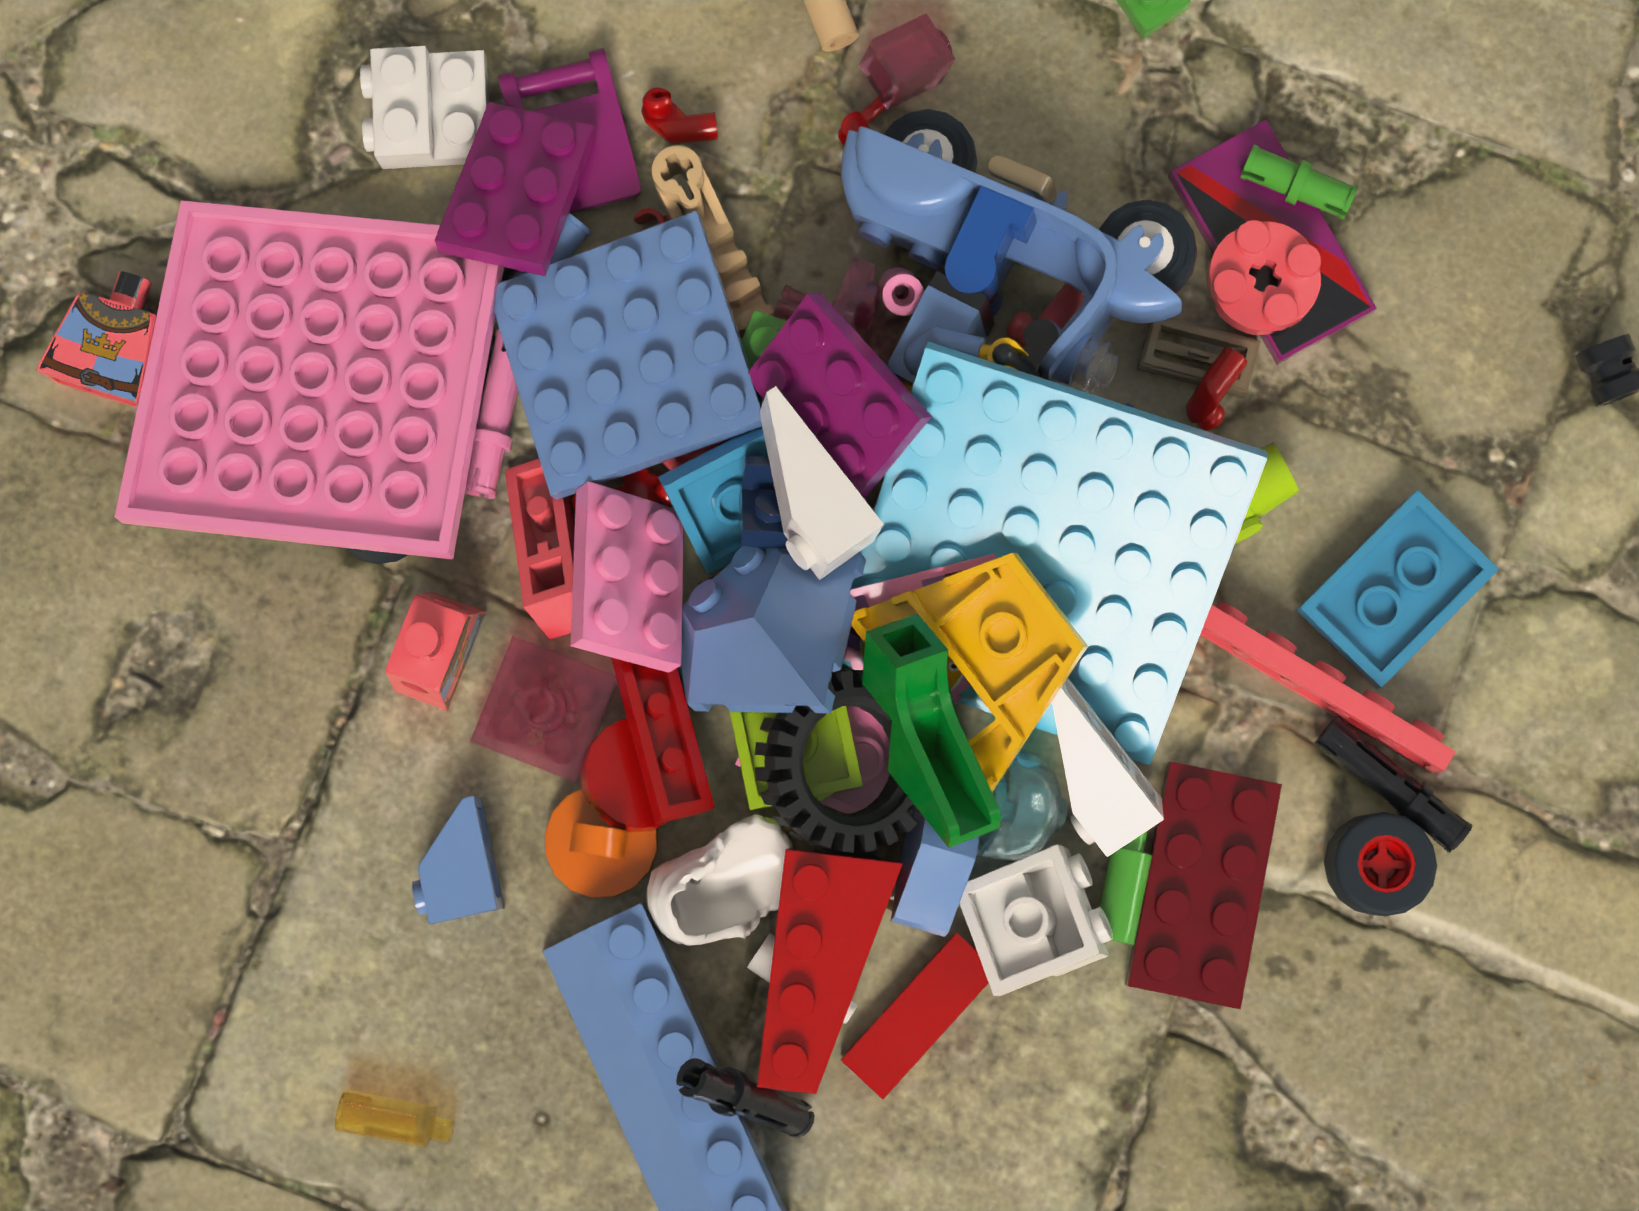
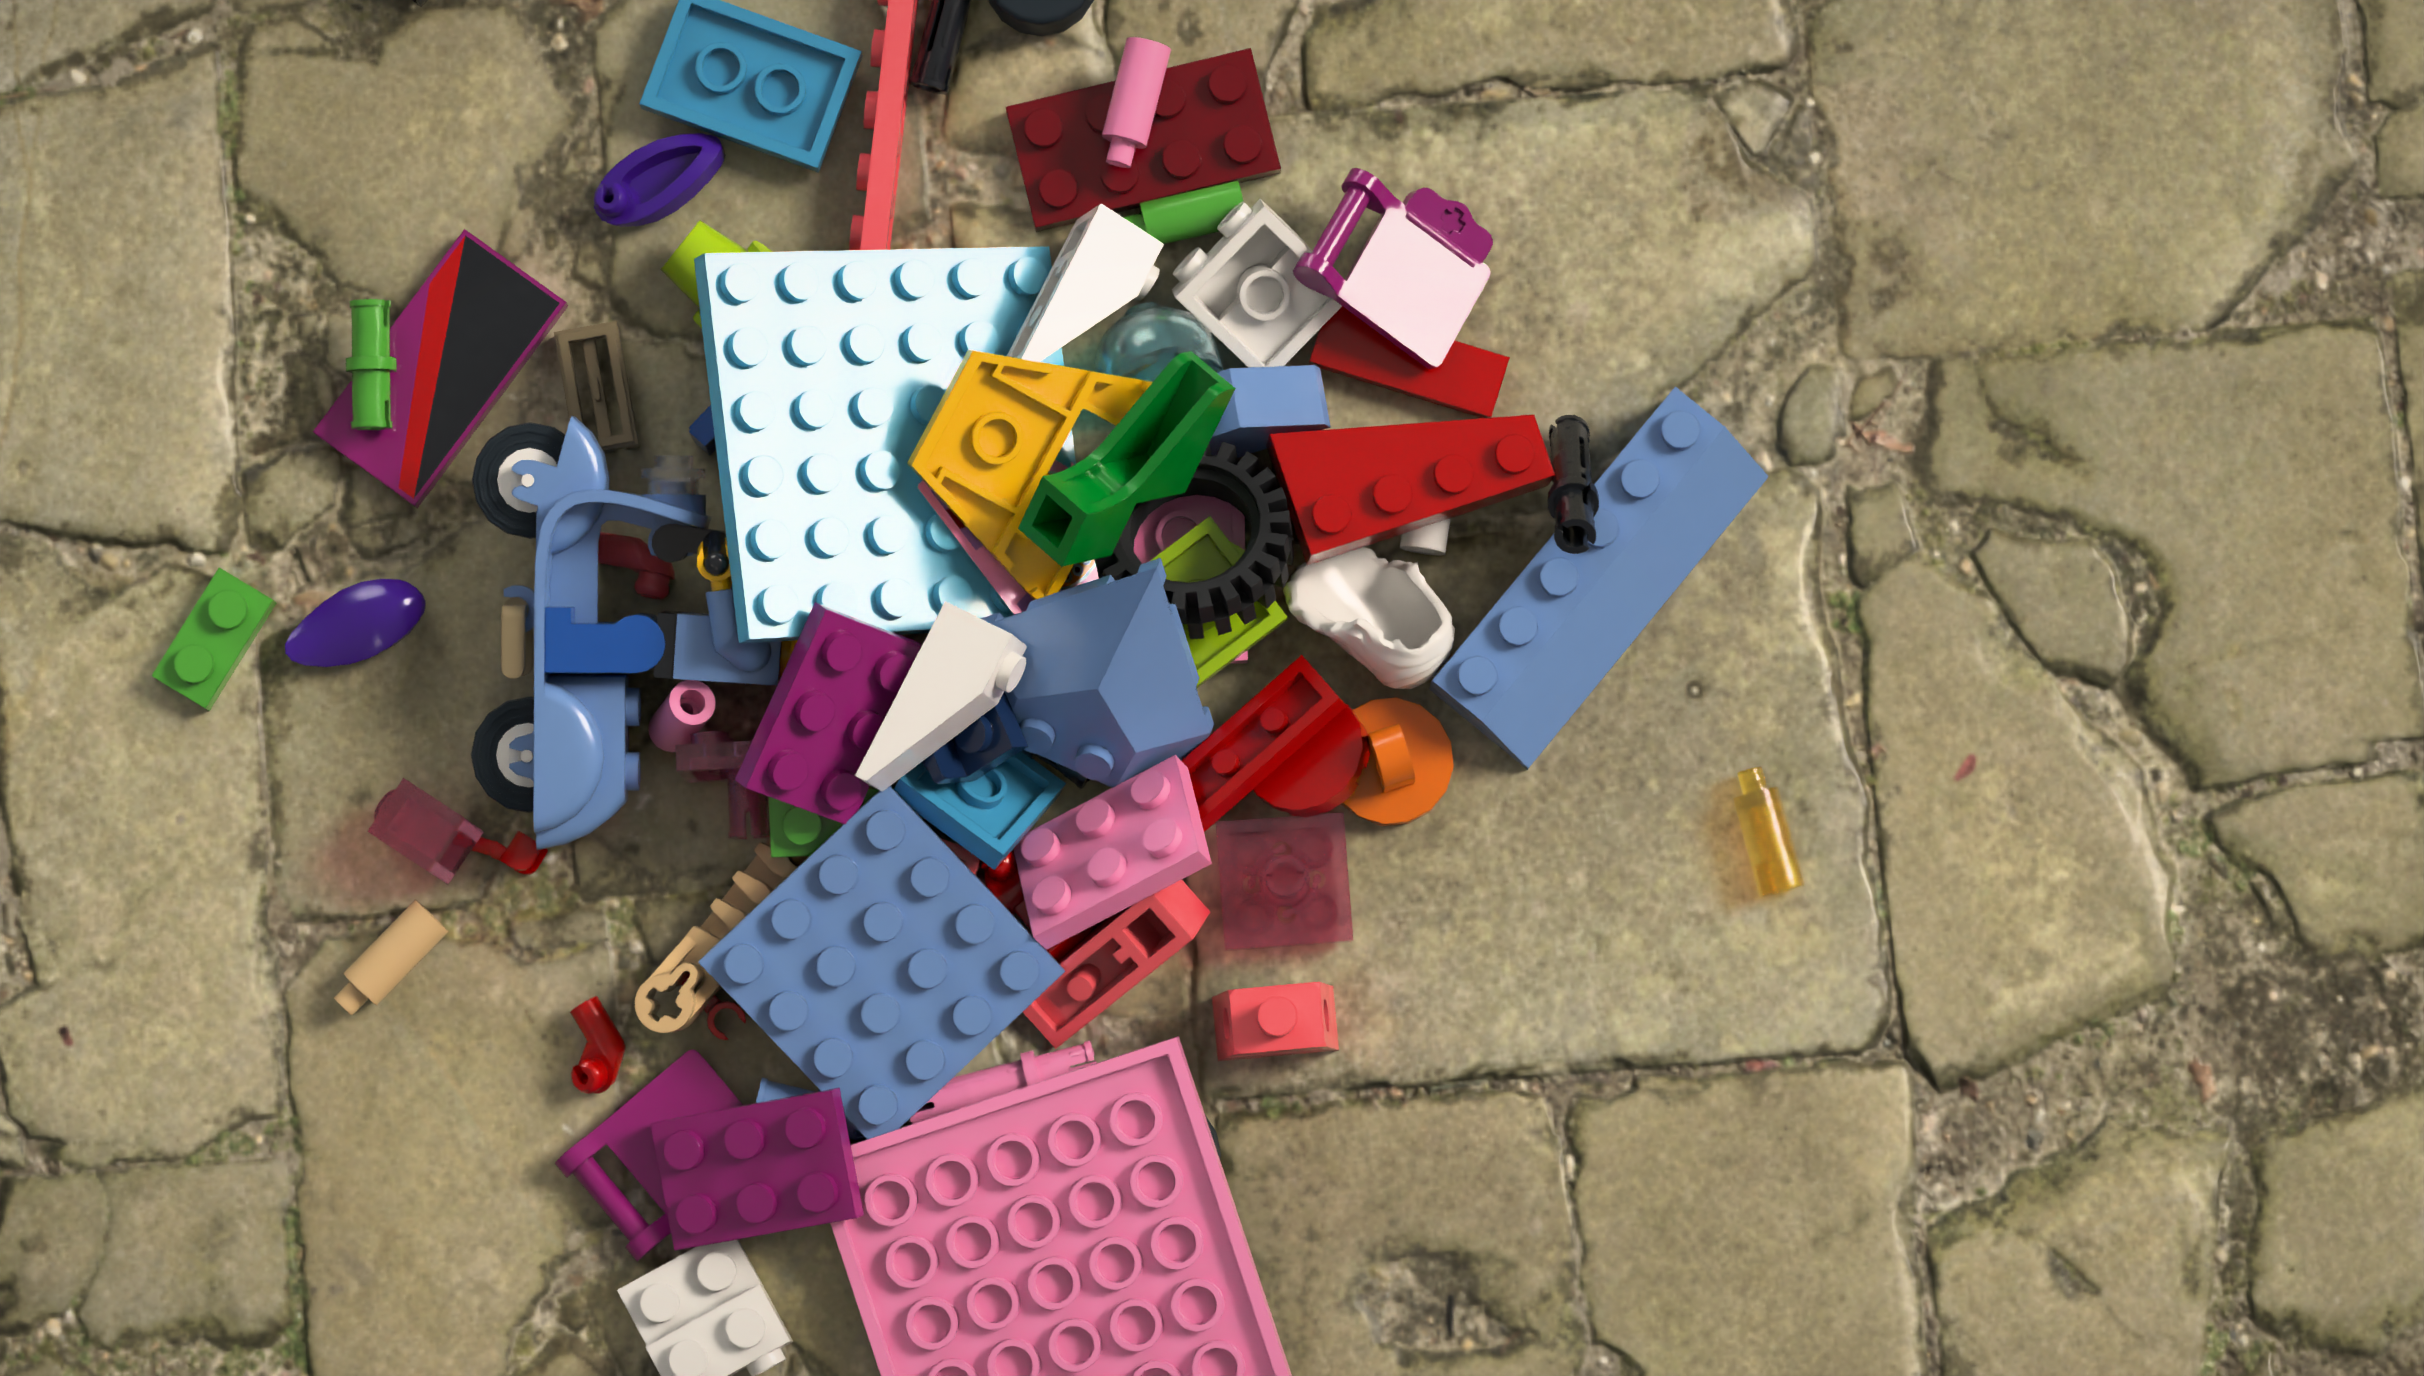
camera: 120 degrees left, 0 degrees up
medium blue slope [412,796,505,924] -> none
red arm [1186,348,1247,431] -> none
coral plate [1206,220,1321,336] -> none
none -> dark purple arm [285,579,426,667]
none -> dark purple arm [593,133,726,227]
none -> bright pink cylinder [1102,37,1171,168]
none -> piece [1293,168,1493,369]

